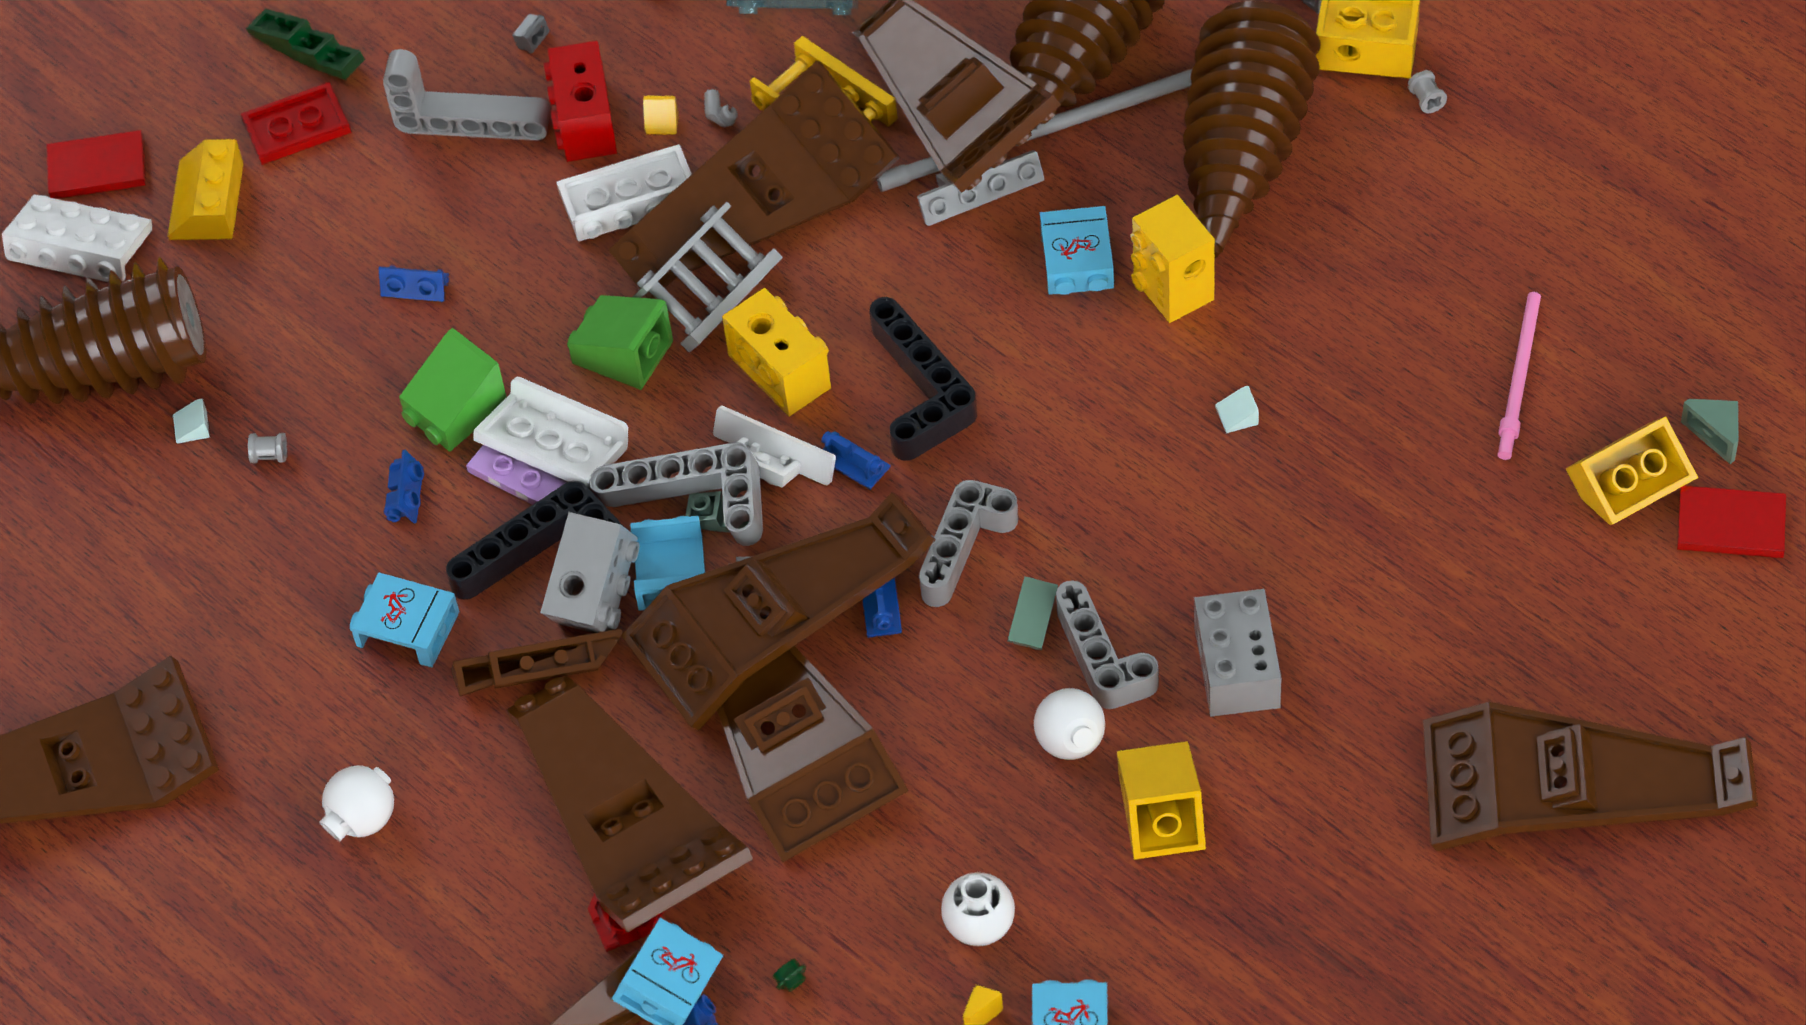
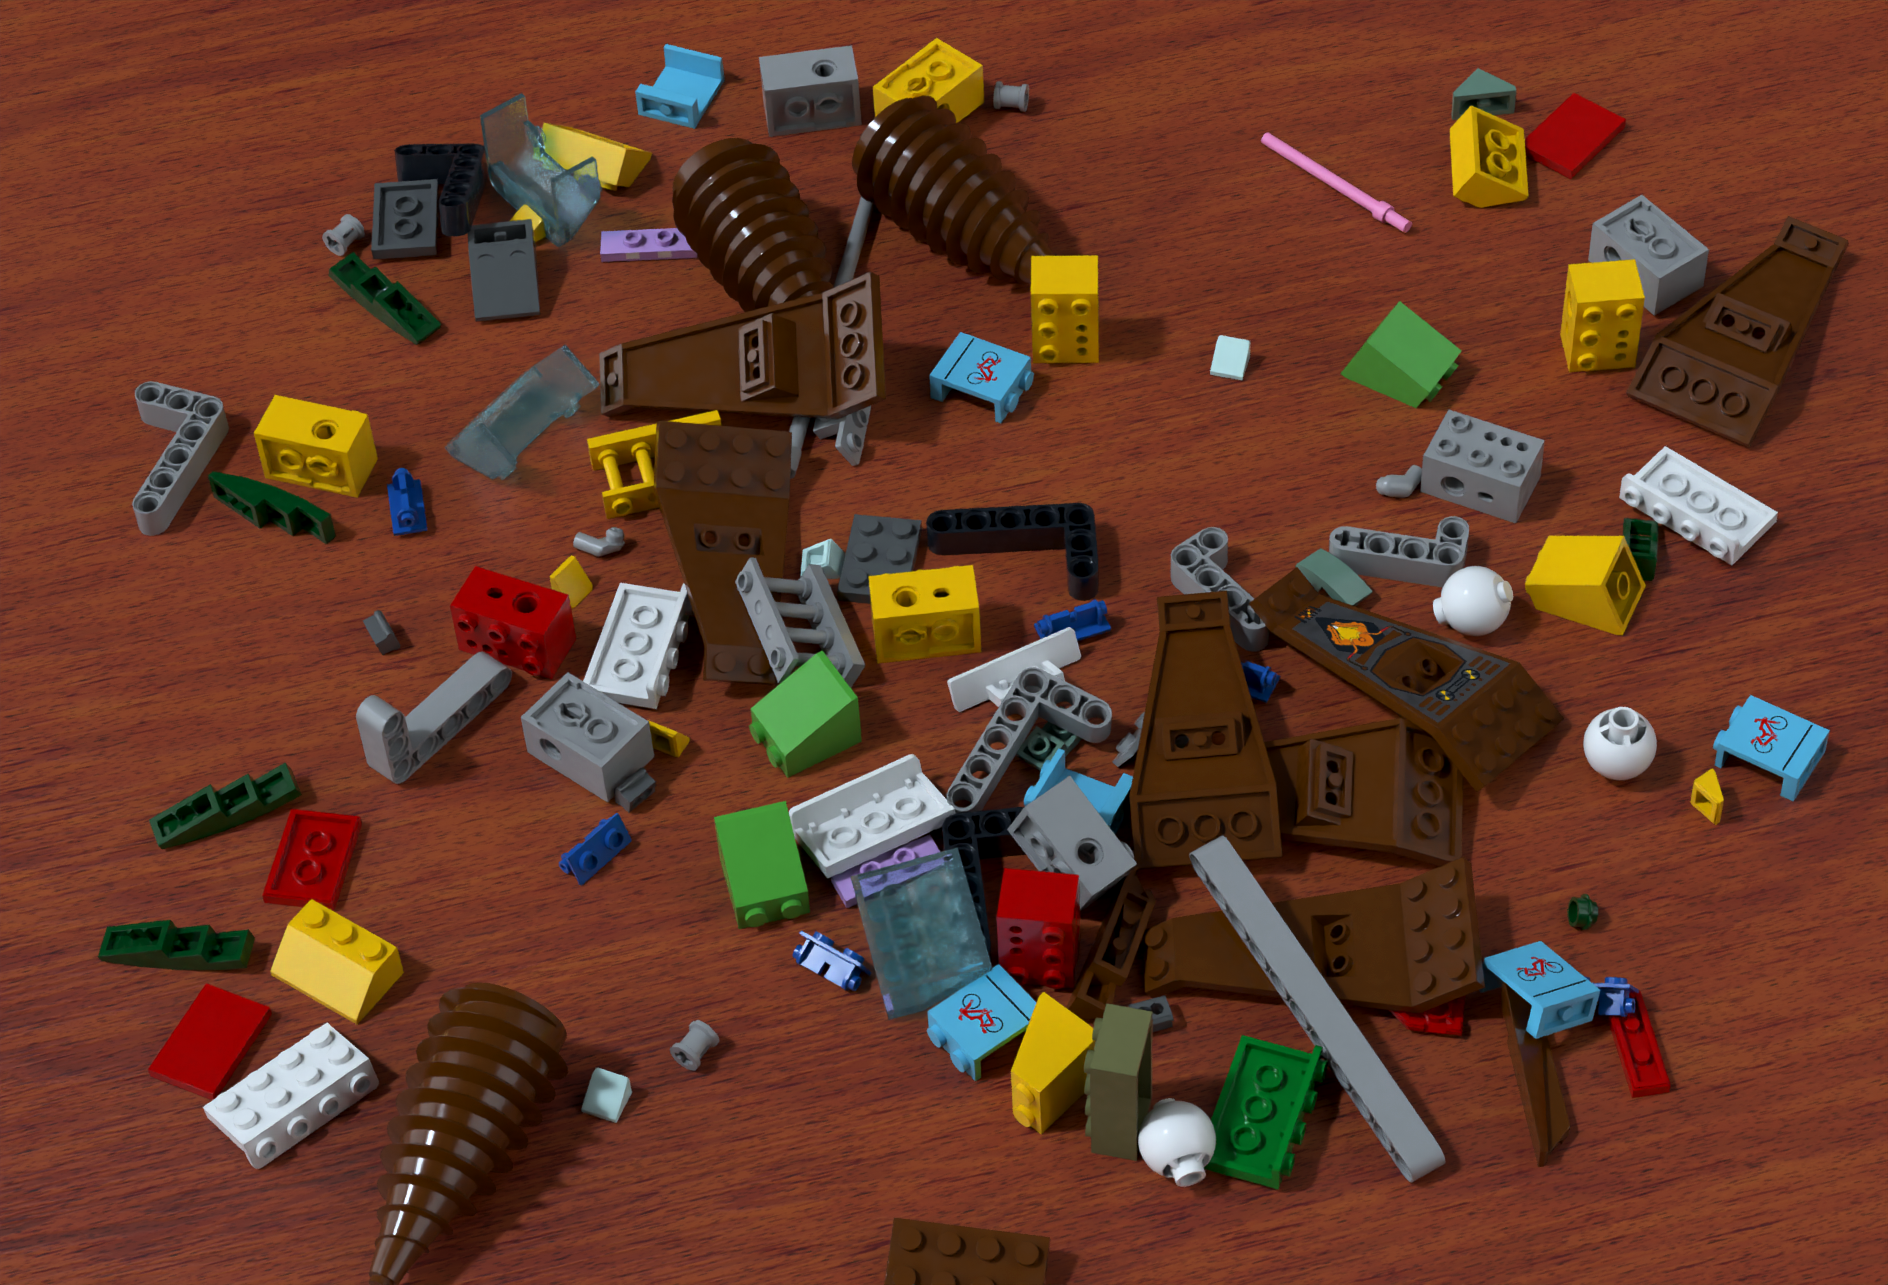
camera: 60 degrees left, 5 degrees down
none -> dark green slope [98,920,255,970]
none -> light grey piece [521,672,654,802]
none -> dark grey piece [614,768,656,813]
none -> yellow slope [647,720,690,758]
none -> light aqua slope [800,539,845,579]
none -> dark grey plate [837,514,922,604]
none -> clear light blue slope [850,847,992,1020]
none -> red piece [996,868,1081,989]
none -> yellow slope [1011,992,1096,1134]
none -> olive piece [1084,1003,1153,1161]
none -> dark grey piece [1128,995,1174,1032]
none -> light grey beam [1189,836,1446,1183]
none -> green bracket [1202,1035,1328,1190]
none -> reddish brown wing [1249,567,1564,792]
none -> bright green slope [1340,301,1462,408]
none -> light grey arm [1376,465,1422,498]
none -> yellow piece [1560,259,1645,372]
none -> light grey piece [1588,195,1709,316]
none -> white bracket [1619,446,1778,565]
none -> dark green slope [1622,518,1658,581]

